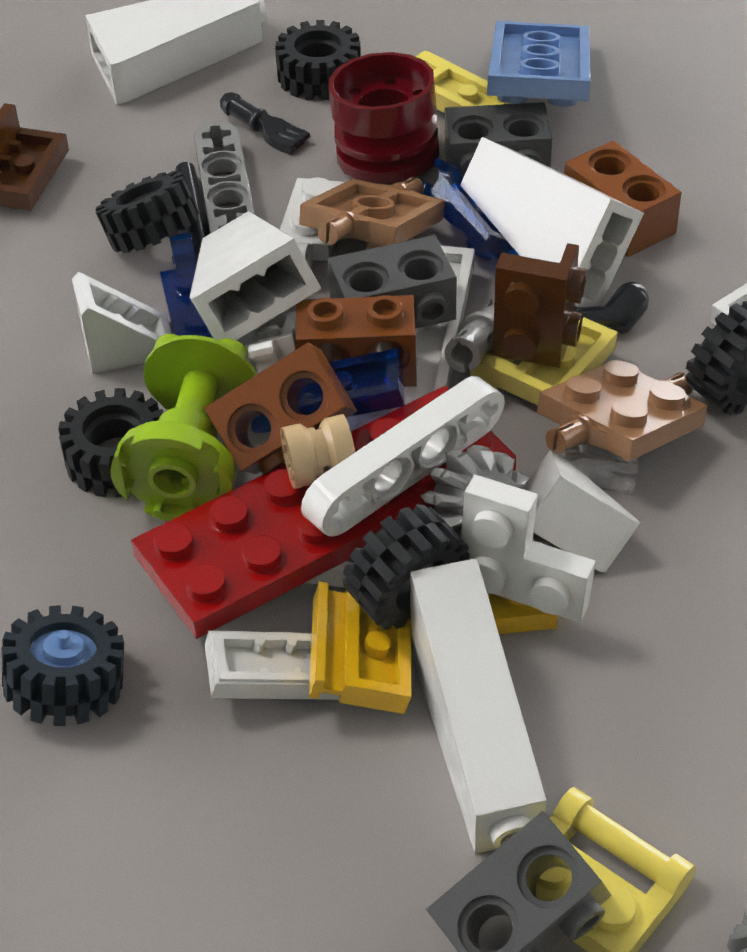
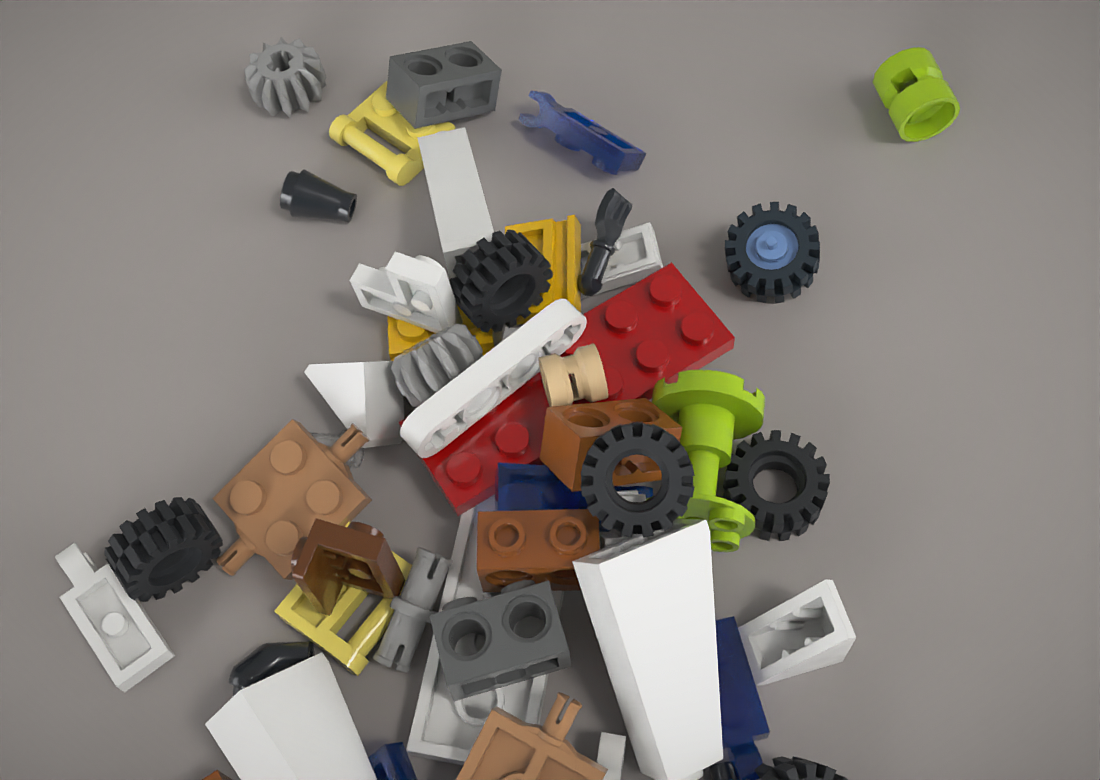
camera: 175 degrees left, 15 degrees up
none -> black cone [280,169,357,223]
none -> clear blue plate [518,91,647,175]
none -> black piece [577,188,633,296]
none -> black tyre [581,422,695,538]

